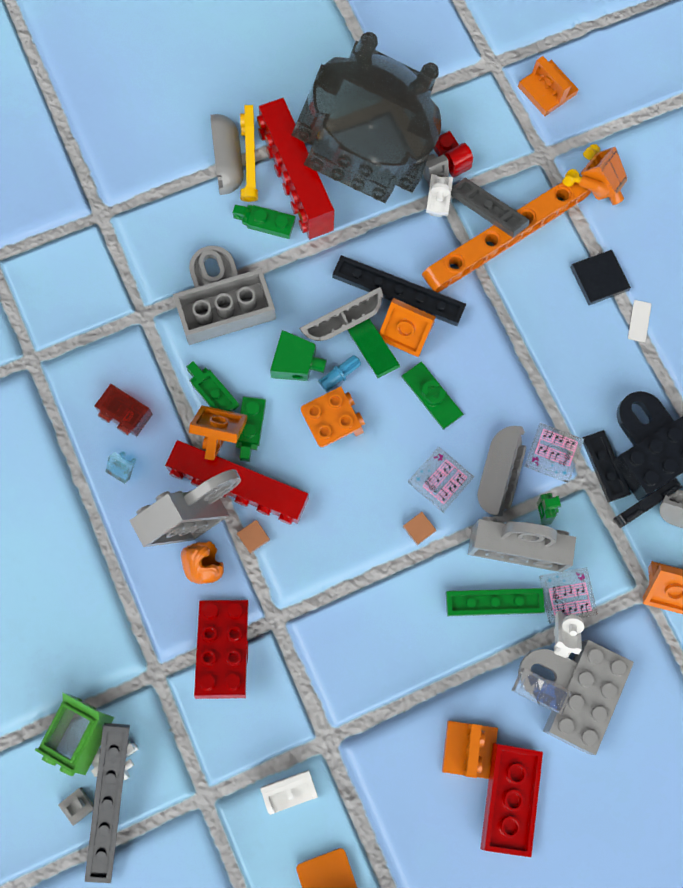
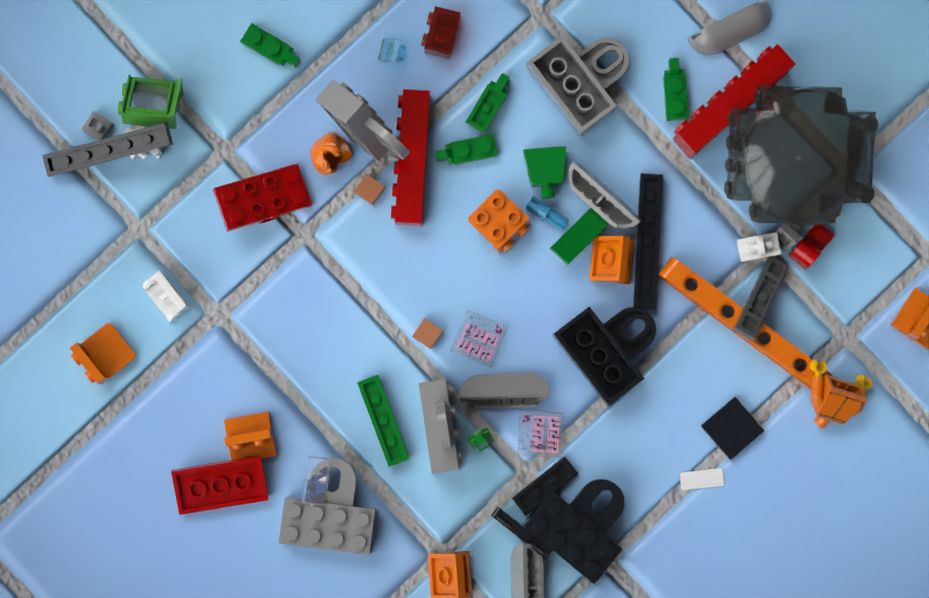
camera: 75 degrees right, 10 degrees up
orange bracket [189,405,247,460] -> none
yellow plate [240,105,258,202] -> none
green piece [401,361,464,430] -> none
clear tile [539,567,598,624] -> none
white hips [554,611,584,658] -> none
none -> green hinge [240,23,301,68]
none -> black brick [552,307,656,406]

